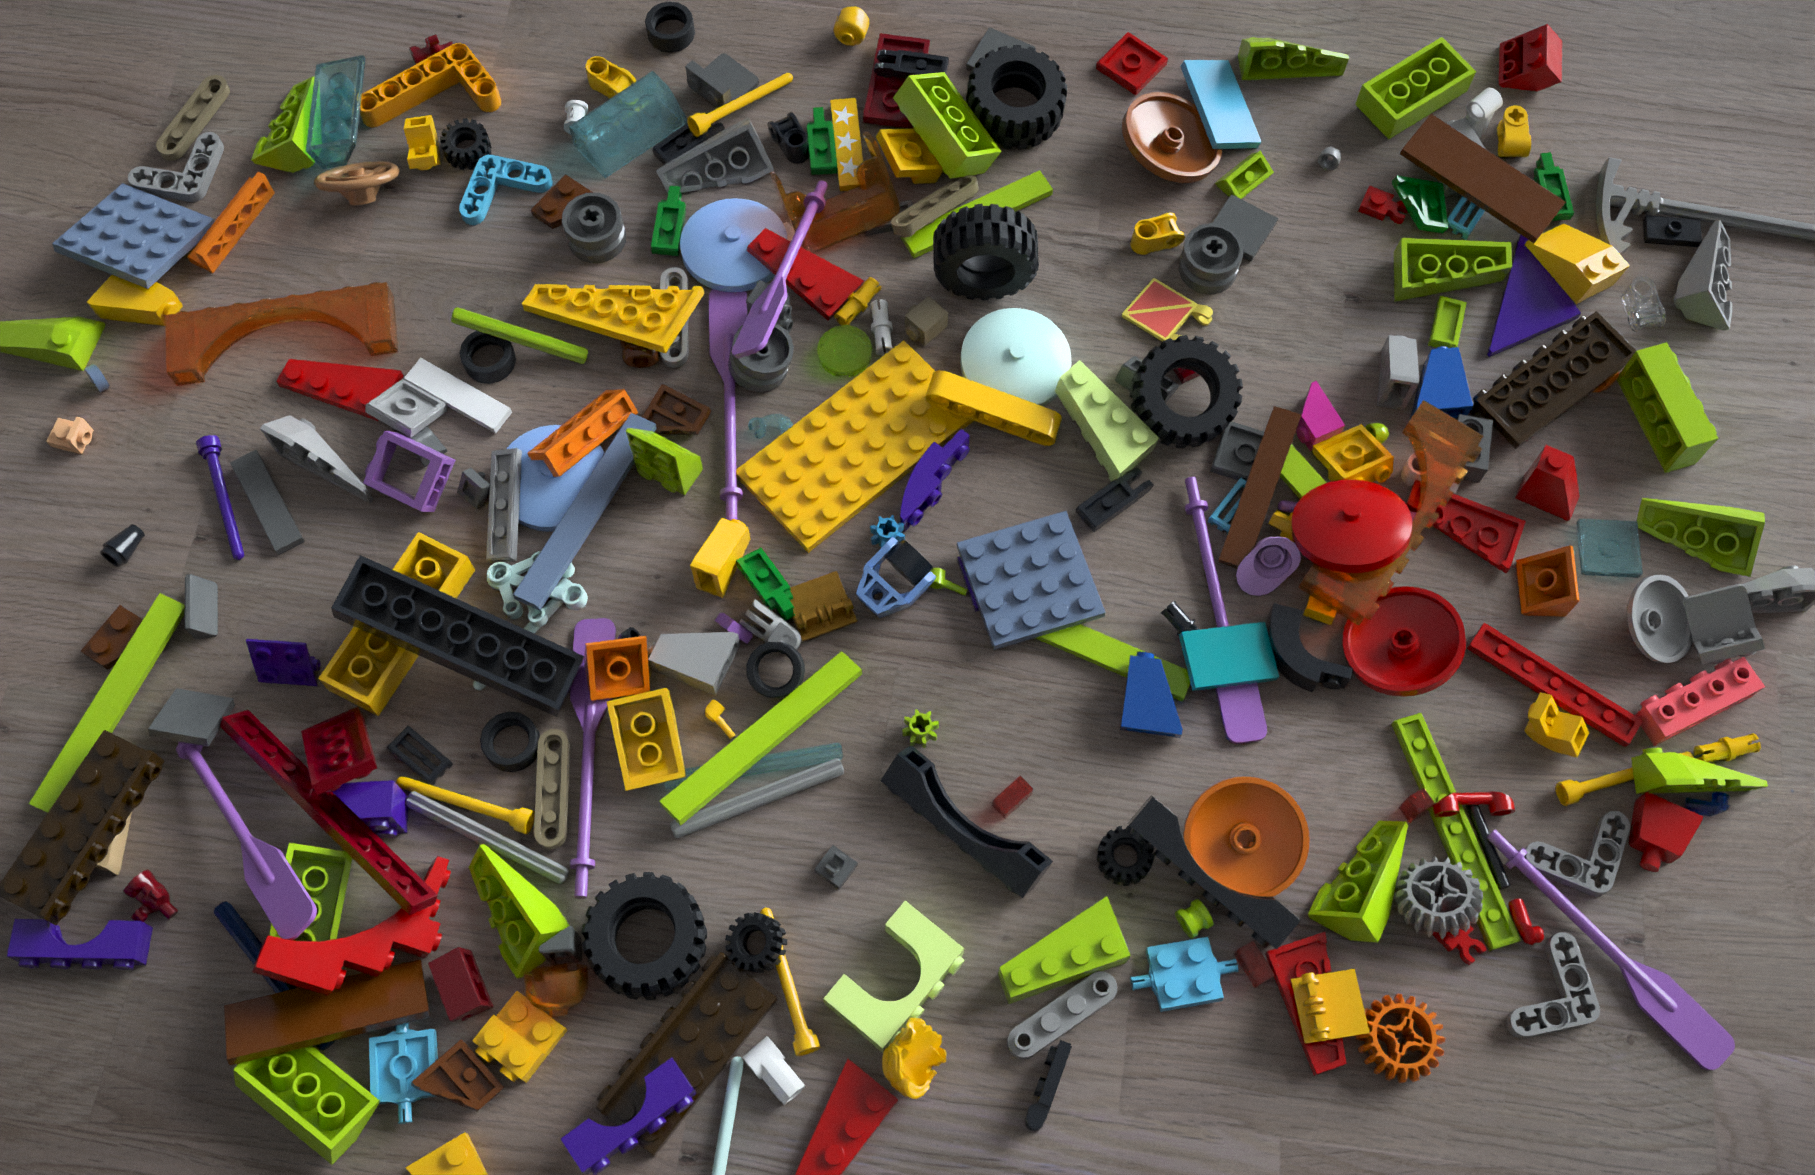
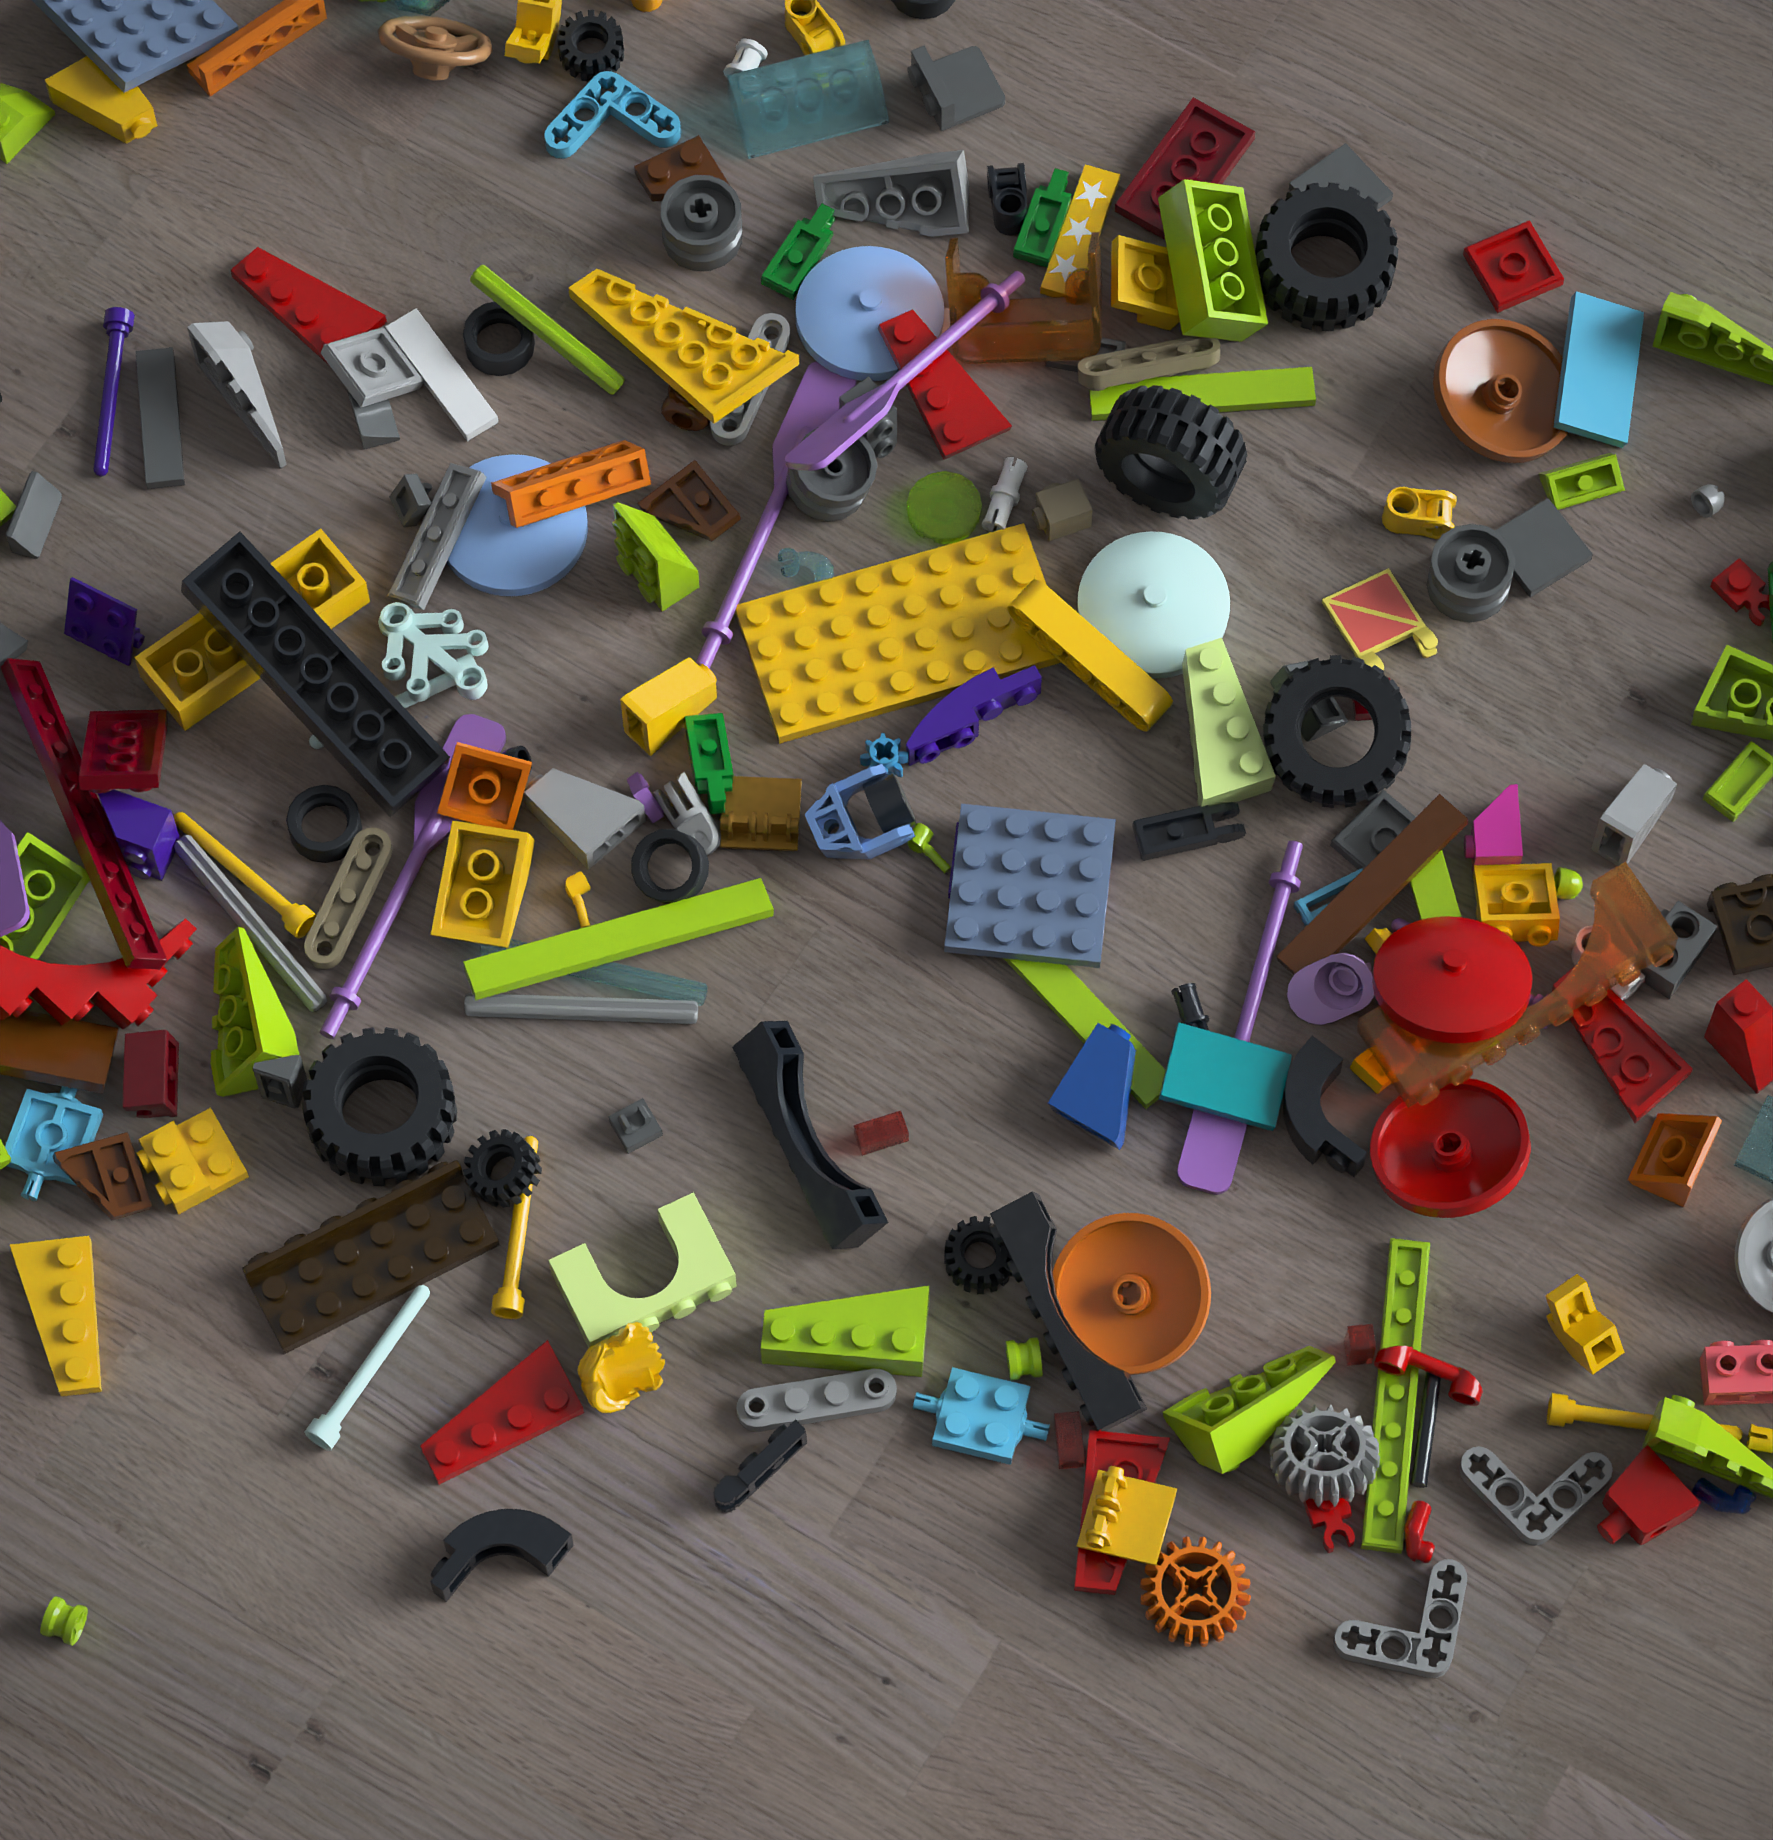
camera: 25 degrees right, 0 degrees up
sand blue tile [84,364,110,393] -> none
clear orange arch [165,282,398,386] -> none
medium lavender window [363,431,456,512] -> none
black tile [387,726,453,786] -> none
sand blue tile [513,413,657,611] -> none
clear orange cylinder [523,964,588,1017] -> none
dark purple arch [561,1057,697,1175] -> none
black hinge [652,112,725,165] -> none
yellow piece [687,73,793,137] -> none
white piece [742,1036,805,1105] -> none
yellow head [833,6,870,46] -> none
yellow pin [834,277,881,327] -> none
black hinge [873,50,949,79] -> none
lime gear [902,709,939,748] -> none
blue slope [1410,346,1473,424] -> none
red plate [1467,623,1643,747] -> none
medium lavender piece [1486,829,1735,1070] -> none

